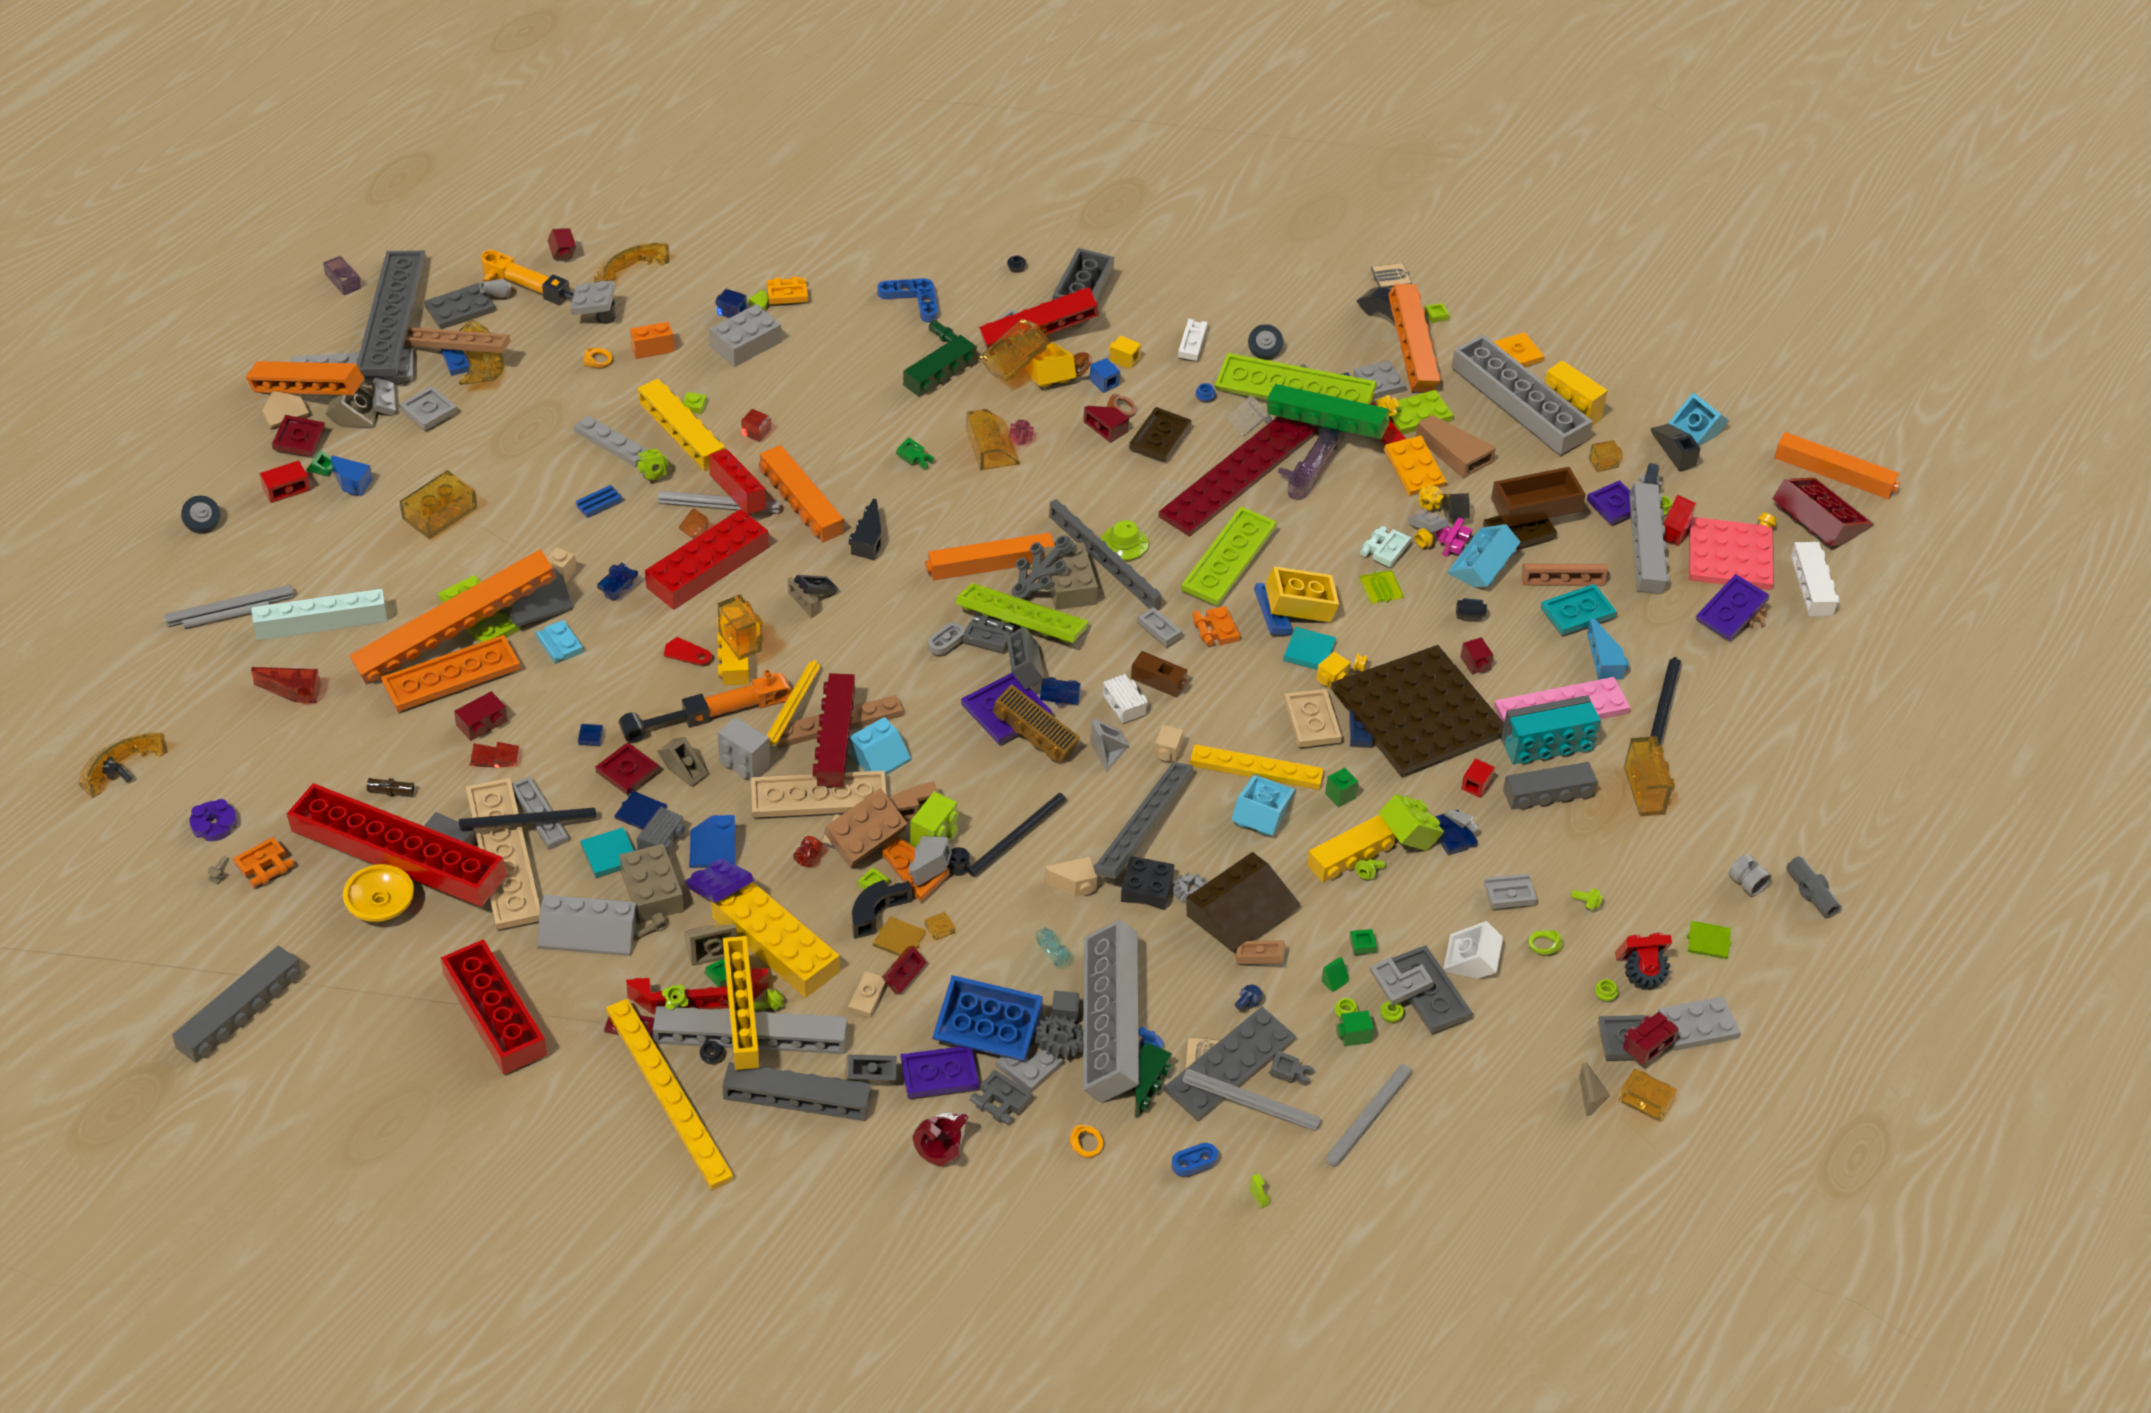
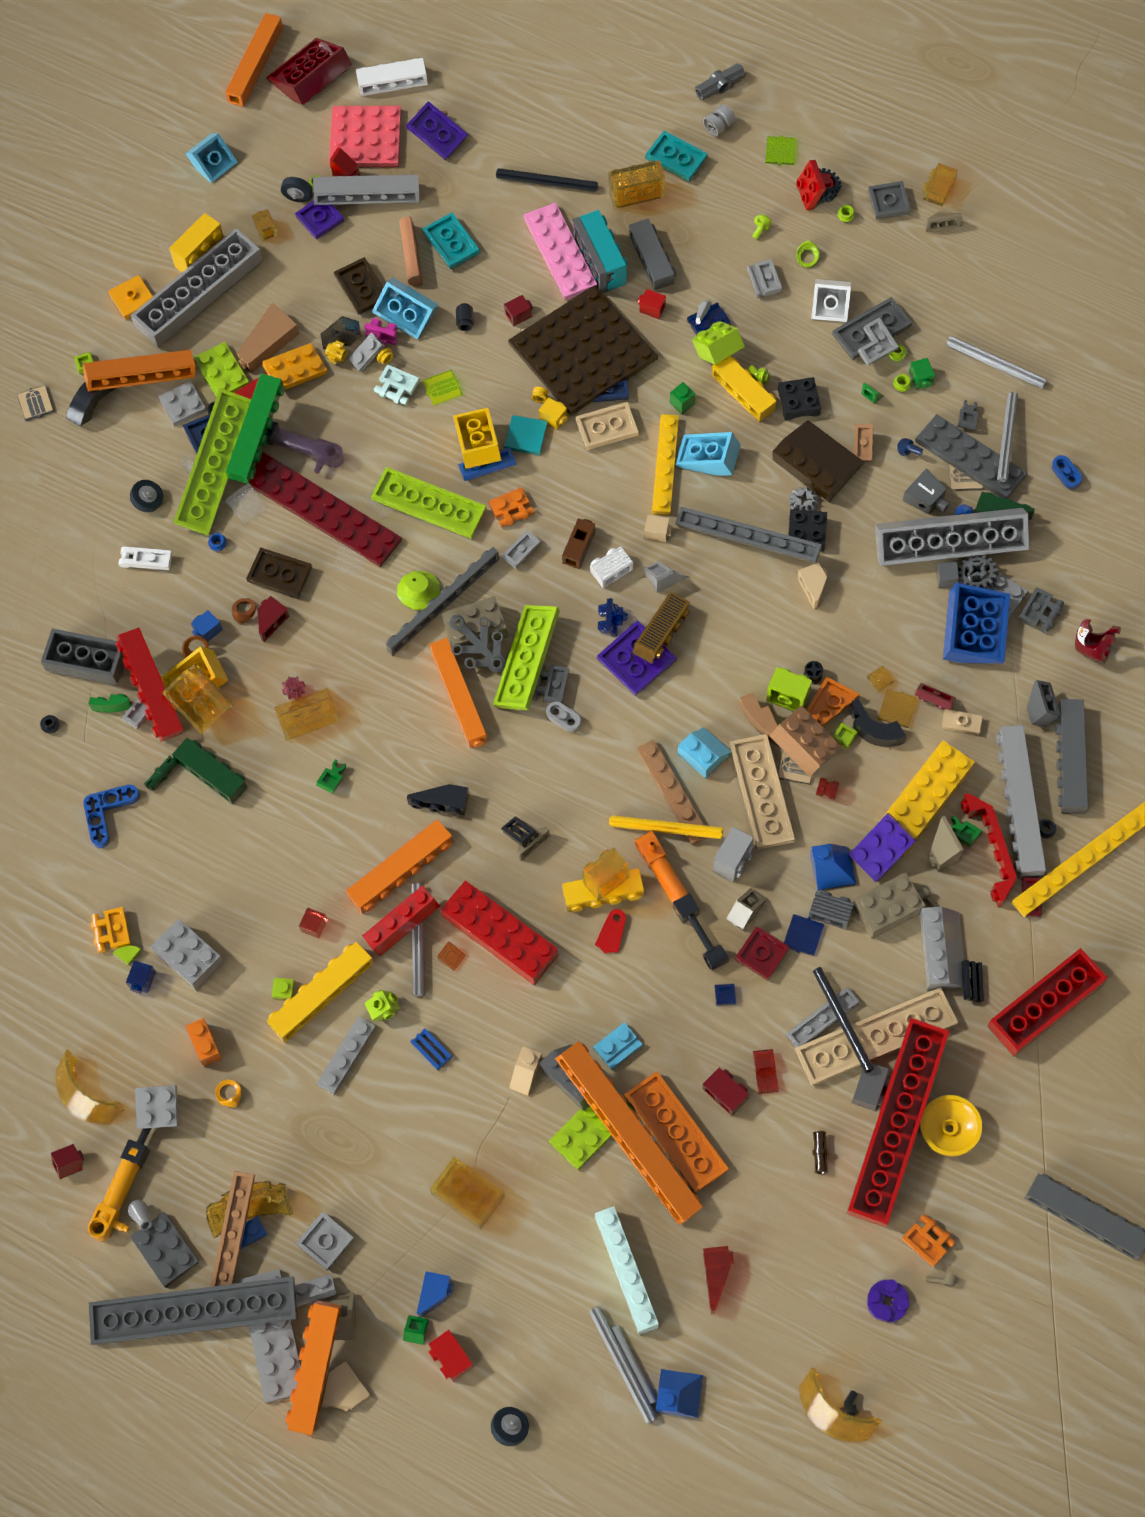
camera: 90 degrees left, 20 degrees up
dark red plate [272,415,325,457] -> none
piece [323,256,361,296] -> none
teal tile [580,827,634,878] -> none
clear blue hips [597,562,638,601] -> none
lime plate [662,985,689,1010] -> none
yellow brick [723,936,759,1070] -> none
lime plate [753,988,785,1011] -> none
dark red brick [813,673,855,787] -> none
dark purple plate [900,1046,979,1099] -> none
light grey slope [909,836,952,886] -> none
black piece [967,793,1066,877] -> none
dark grey brick [1007,626,1044,689] -> none
clear light blue plate [1036,927,1070,968] -> none
light orange piece [1069,1125,1103,1158] -> none
yellow brick [1109,335,1141,369] -> none
lime tile [1249,1173,1269,1208] -> none
green plate [1349,929,1377,955] -> none
yellow gear [1376,395,1400,417] -> none
reddish brown piece [1491,467,1586,527] -> none
dark azure slope [1587,619,1629,680] -> none
dark red brick [1623,1011,1679,1065] -> none
black slope [1651,424,1701,470] -> none
light grey plate [1658,996,1741,1051] -> none
yellow plate [1757,512,1777,528] -> none
none -> green slope [88,694,132,713]
none -> teal plate [645,131,708,182]
none -> blue slope [656,1369,703,1418]
none -> black brick [778,377,821,421]
none -> dark grey torso [903,468,950,514]
none -> black tile [962,960,984,1003]

